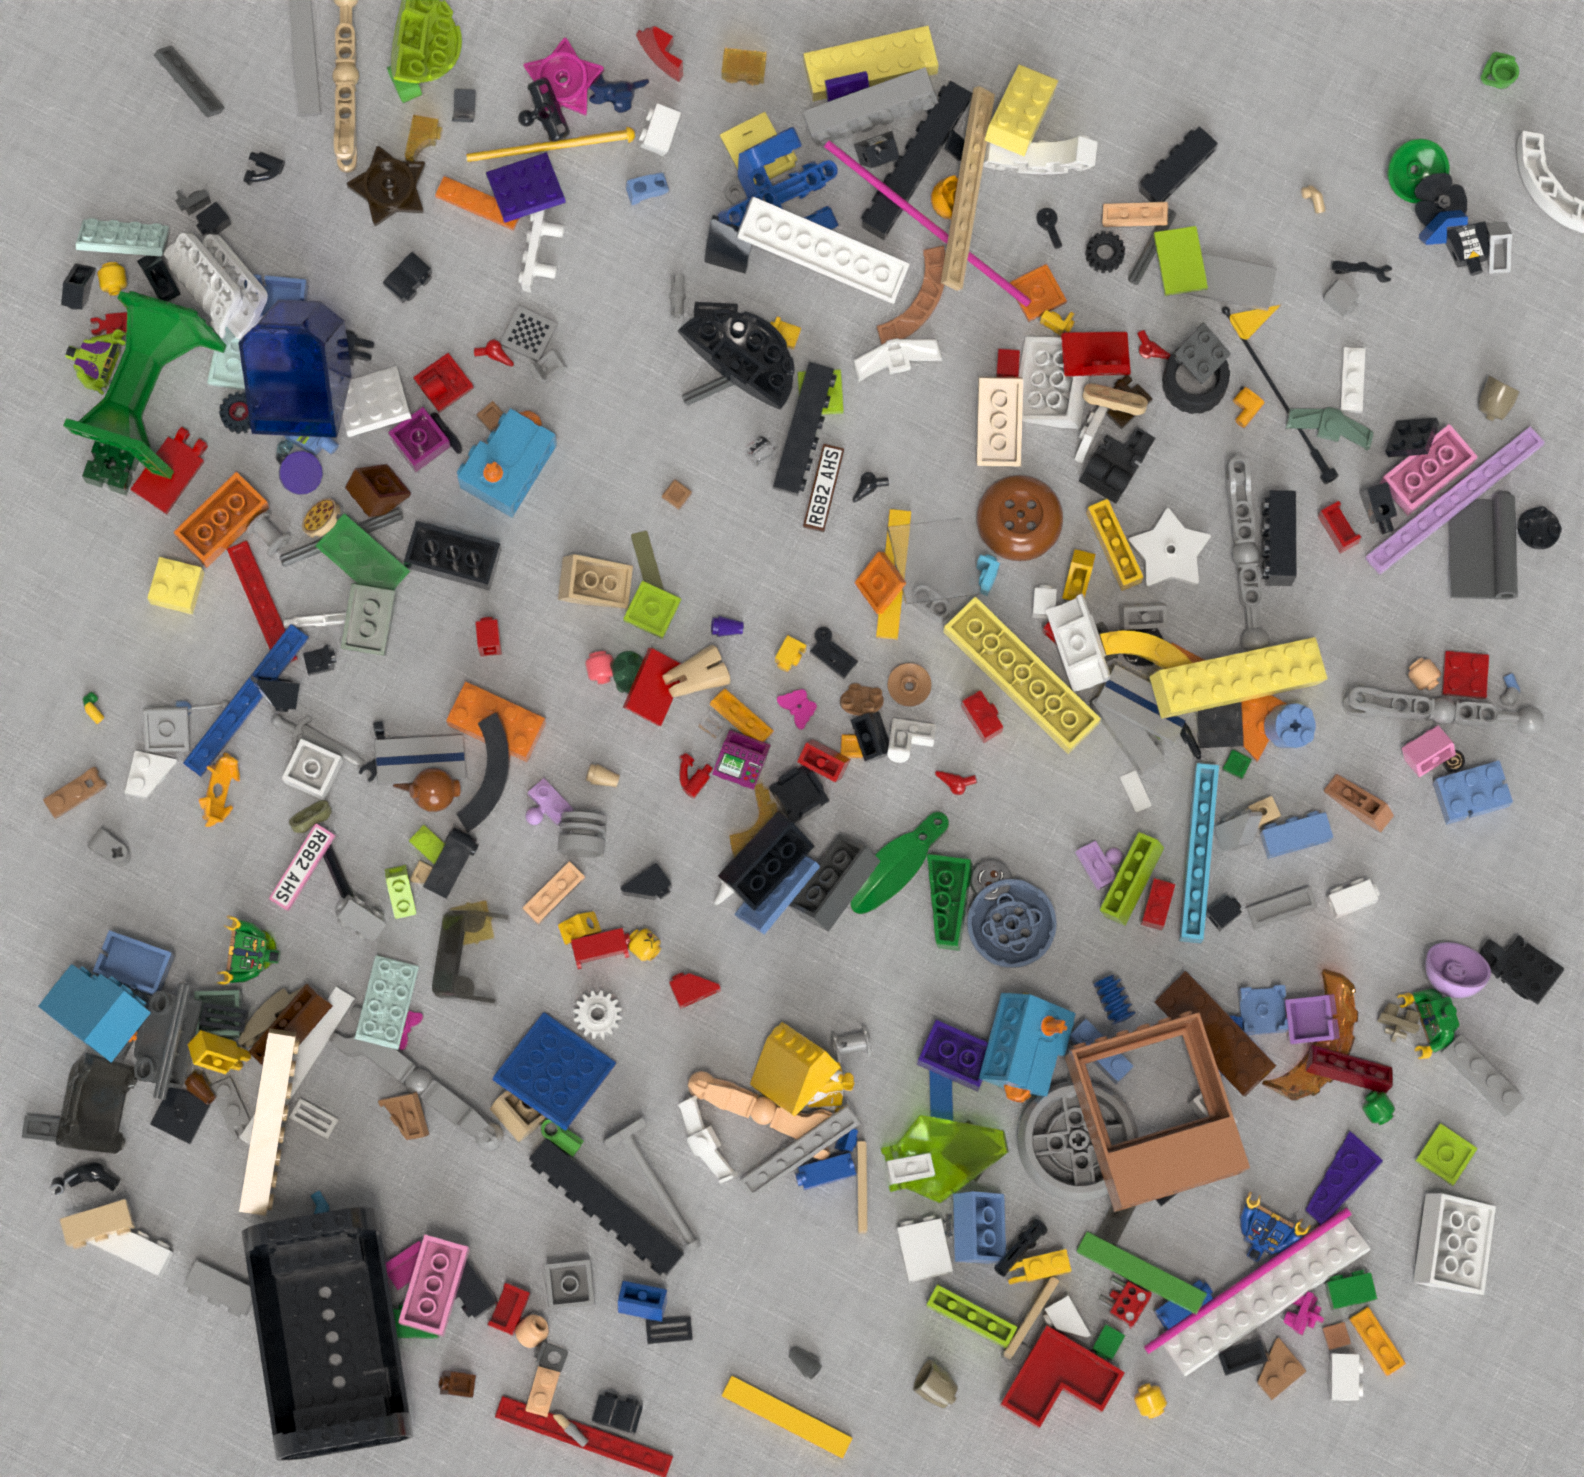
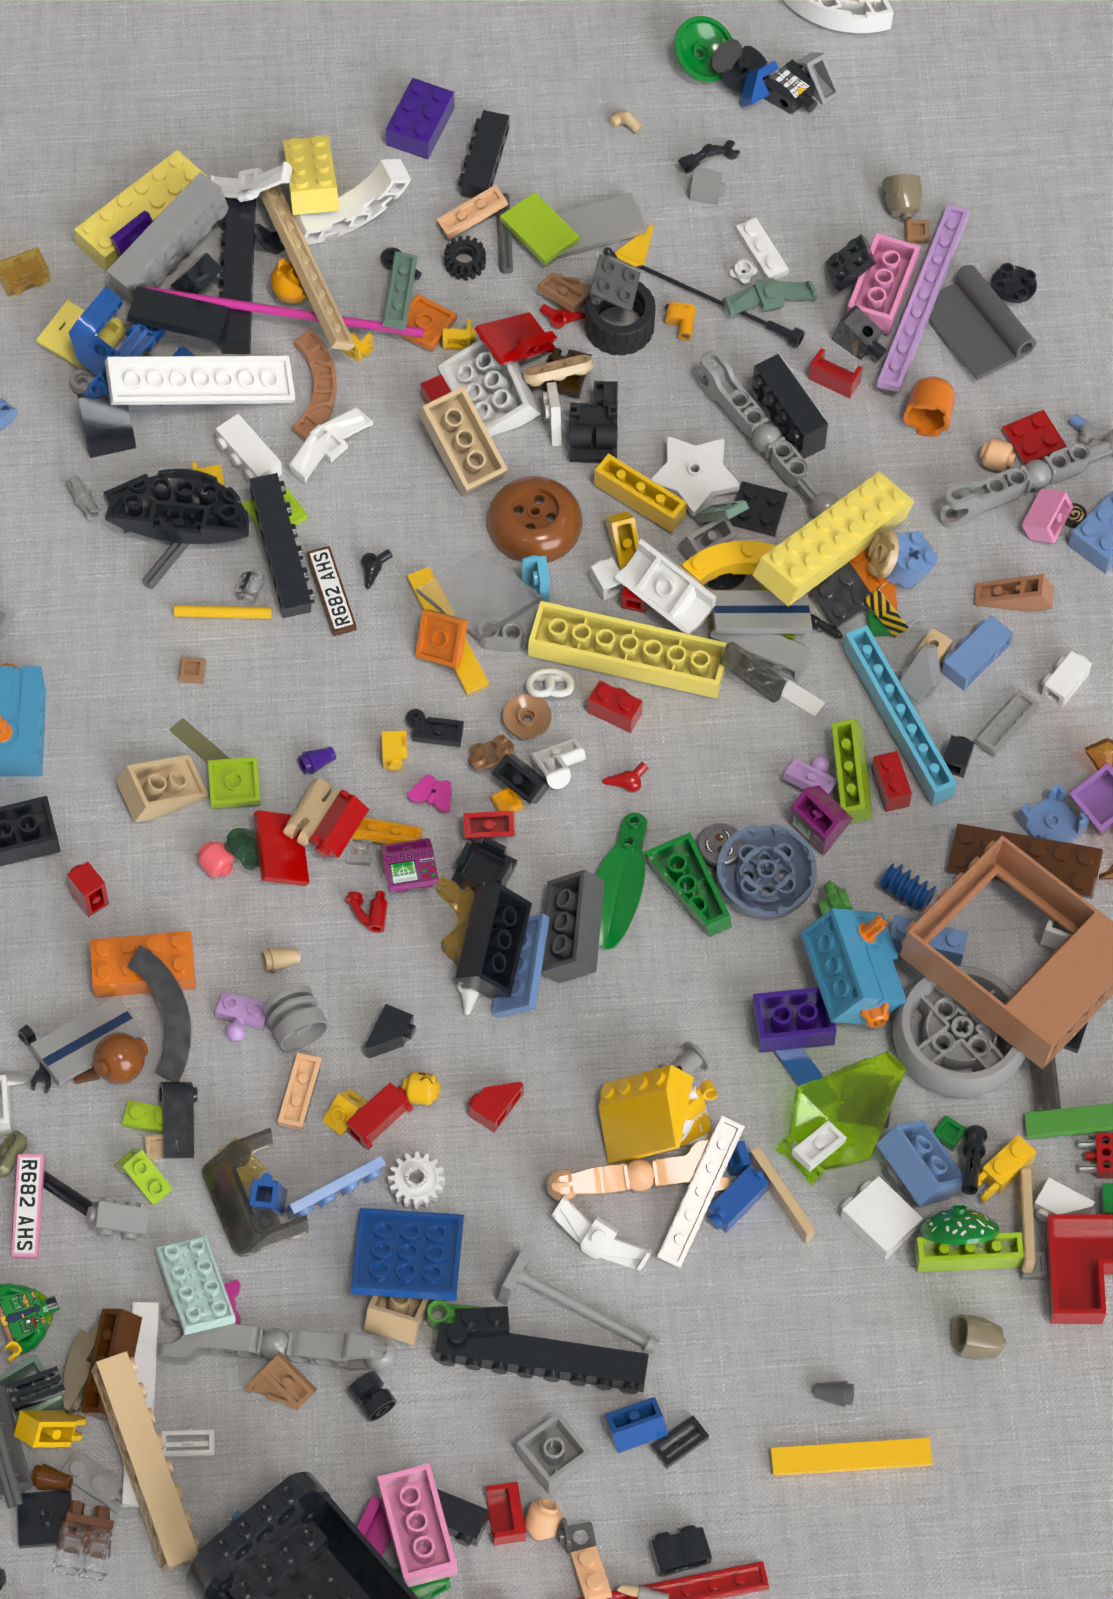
camera: 30 degrees left, 15 degrees down
none -> clear hips [51,1500,114,1581]
none -> black tile [127,286,229,342]
none -> yellow piece [174,605,272,619]
none -> white plate [209,162,292,202]
none -> white brick [215,414,282,482]
none -> blue brick [249,1173,287,1216]
none -> plate [285,1156,386,1220]
none -> red brick [309,789,370,858]
none -> yellow bracket [340,333,374,362]
none -> black wheel [348,1371,397,1422]
none -> sand green tile [382,251,418,330]
none -> dark purple brick [386,77,455,160]
none -> black hinge [446,1306,510,1343]
none -> white piece [526,668,574,697]
none -> medium nougat wing [537,272,592,313]
none -> sand green tile [694,500,749,523]
none -> clear smoke plate [719,641,786,703]
none -> black plate [729,481,788,537]
none -> white plate [730,260,757,284]
none -> magenta slope [789,785,853,855]
none -> bright green piece [817,880,853,916]
none -> sticker [864,578,920,637]
none -> tan tile [868,529,899,578]
none -> orange cylinder [903,376,956,437]
none -> medium nougat tile [905,220,930,244]
none -> green dish [920,1205,999,1245]
none -> green tile [933,1115,966,1151]

